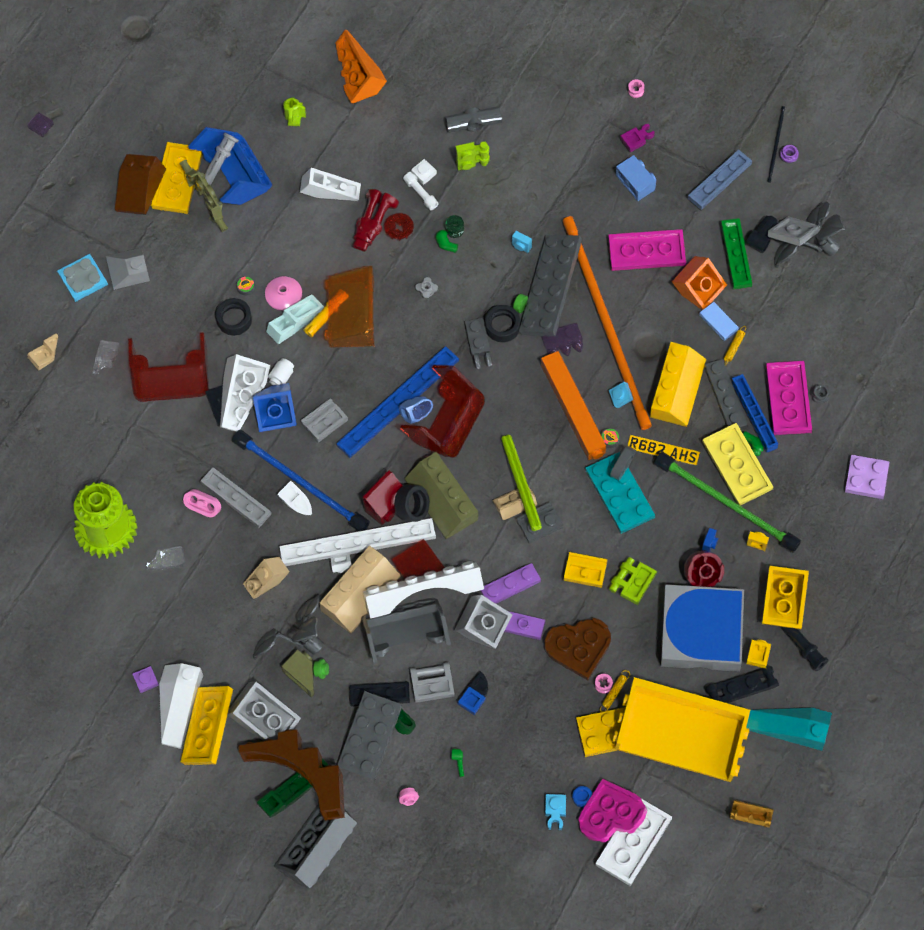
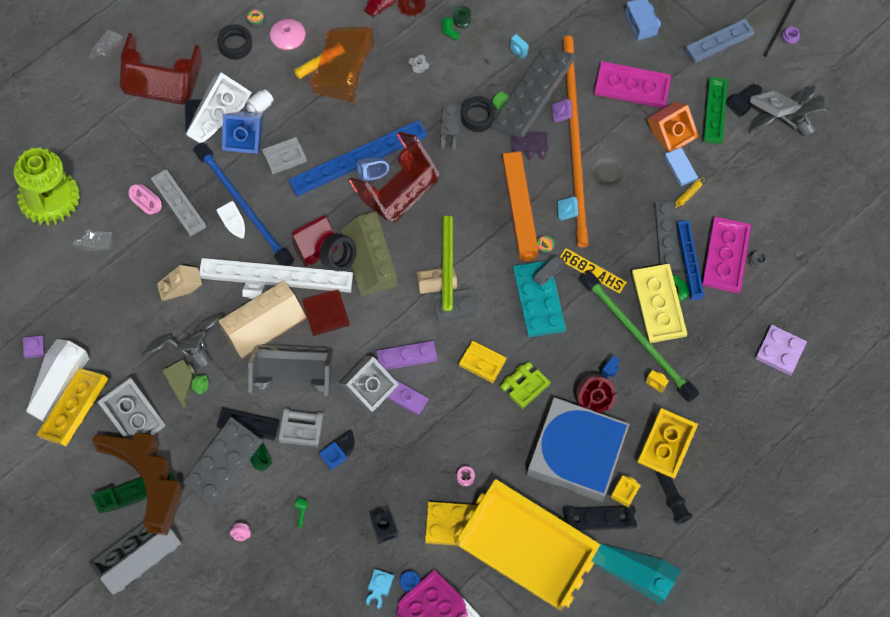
camera: 10 degrees right, 0 degrees up
tan slope [28,333,58,371] -> none
light aqua slope [266,294,324,344] -> none
white arch [363,561,484,618] -> none
reddish brown plate [545,618,611,680] -> none
yellow piece [600,670,630,712] -> none
yellow slope [650,342,706,427] -> none
none -> black brick [370,510,398,544]
none -> medium lavender plate [552,99,572,123]

